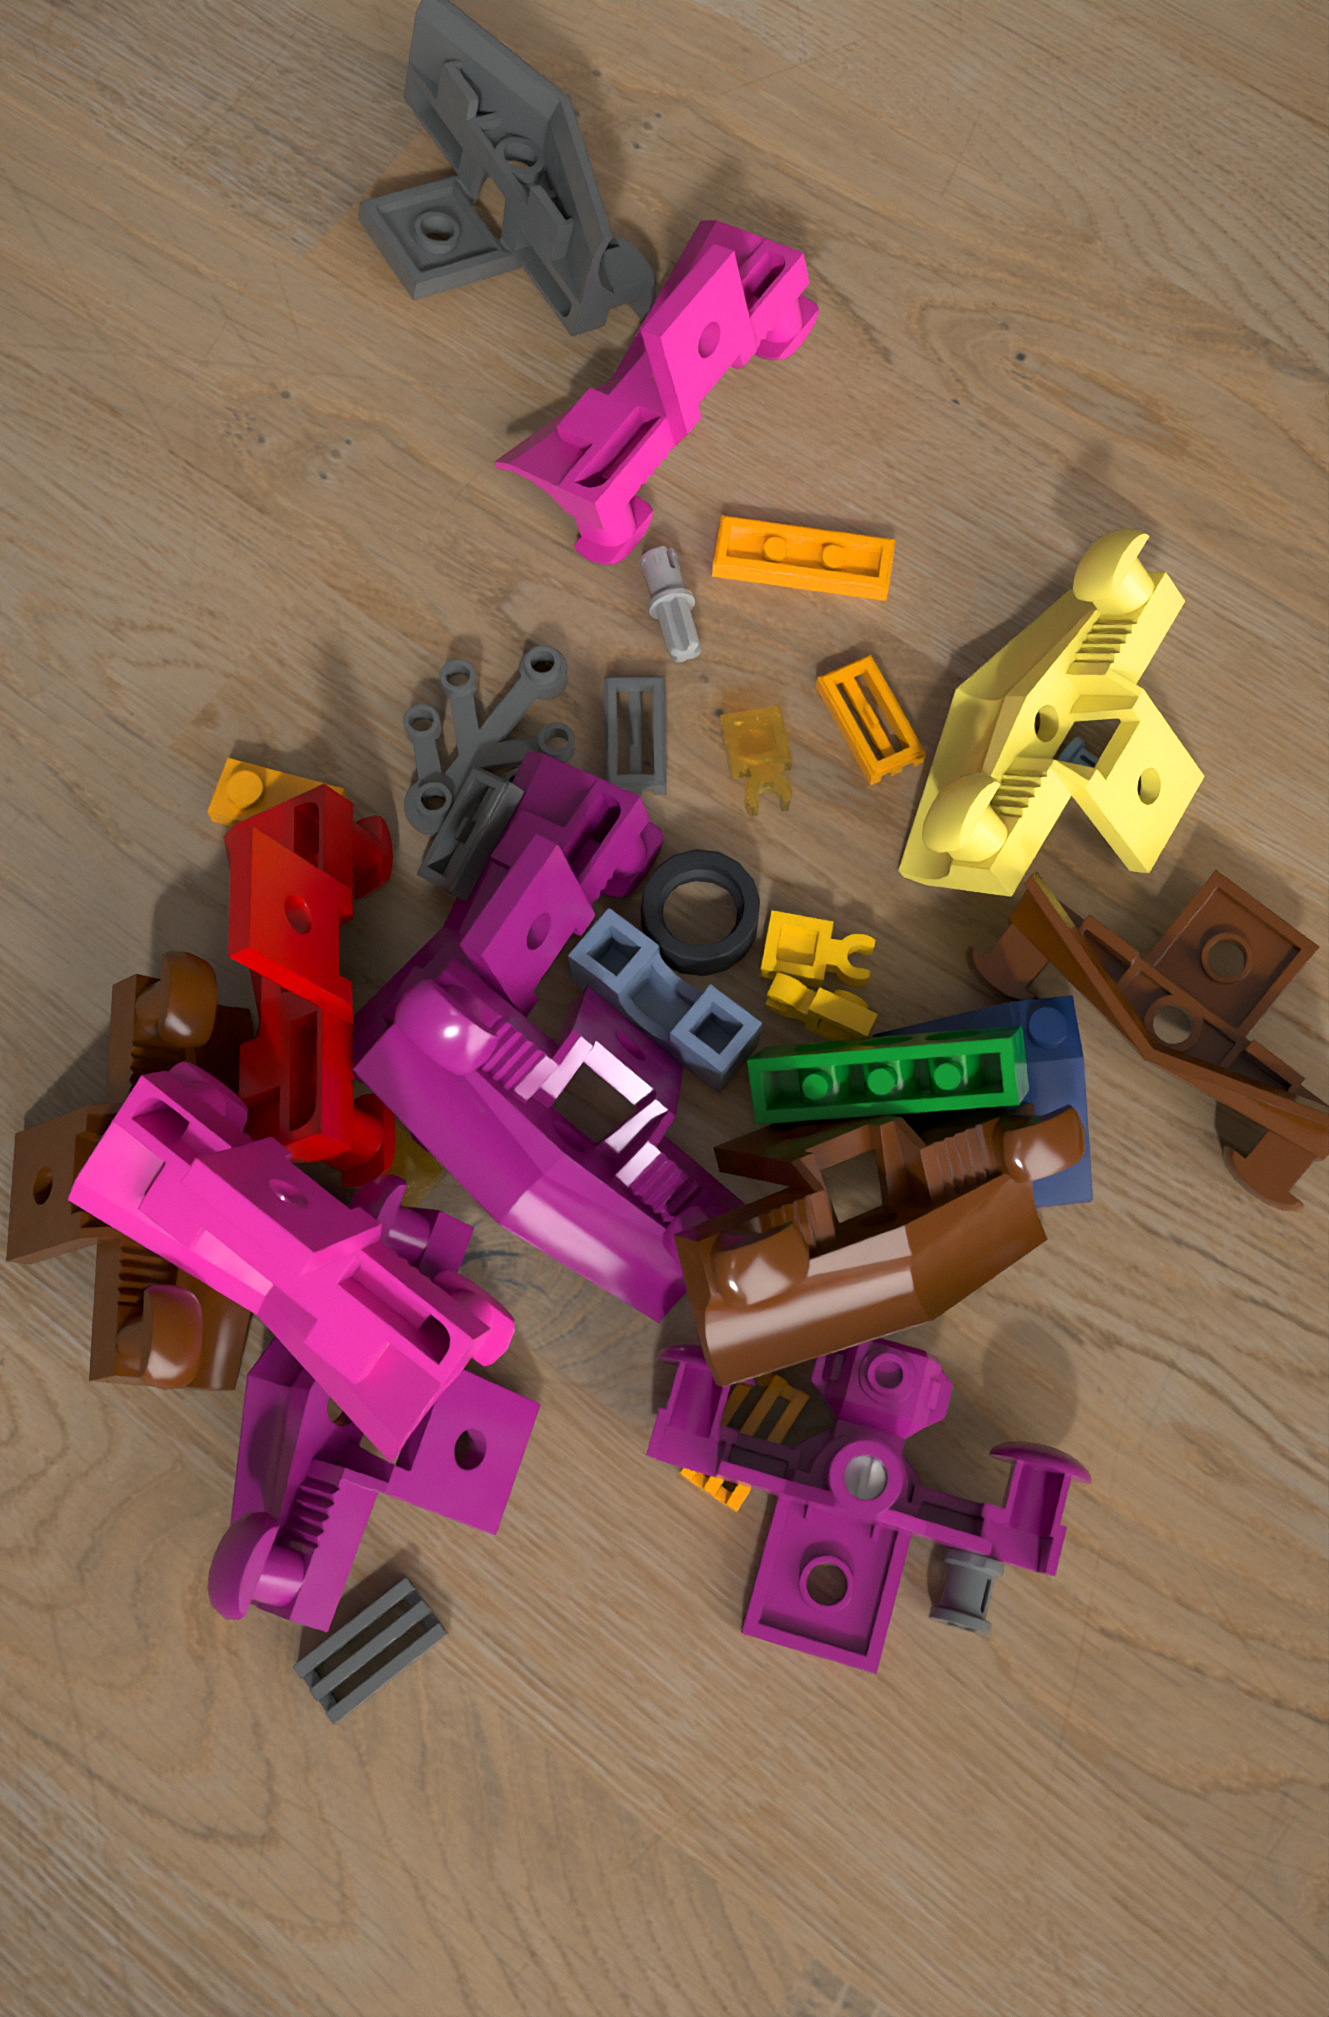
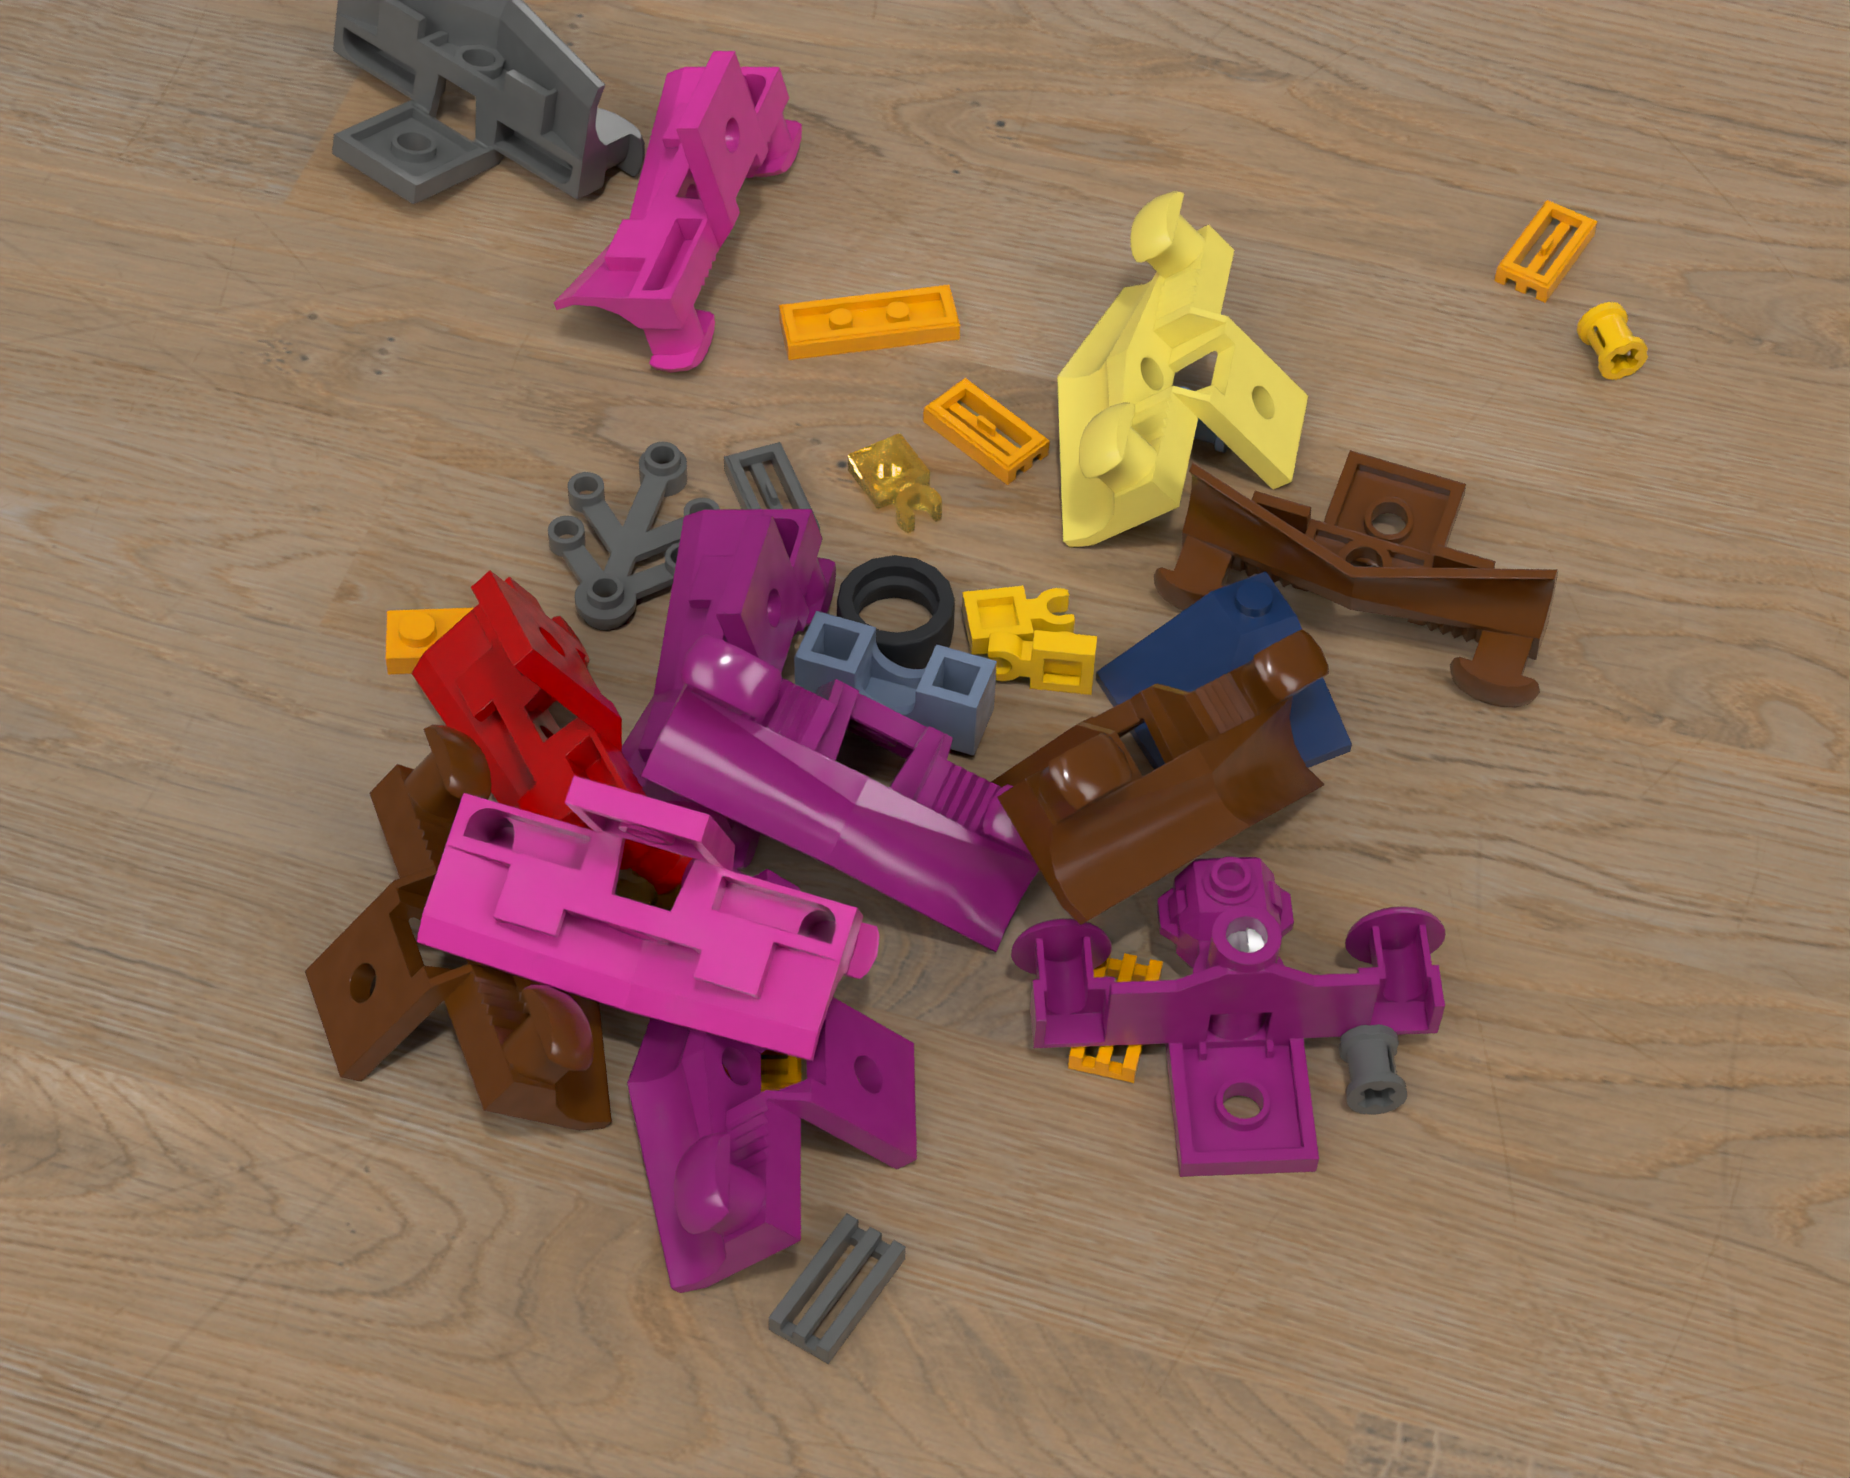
camera: 20 degrees left, 20 degrees down
dark grey tile [416,765,525,902] -> none
light grey axle [640,546,701,663] -> none
green brick [747,1025,1029,1125] -> none

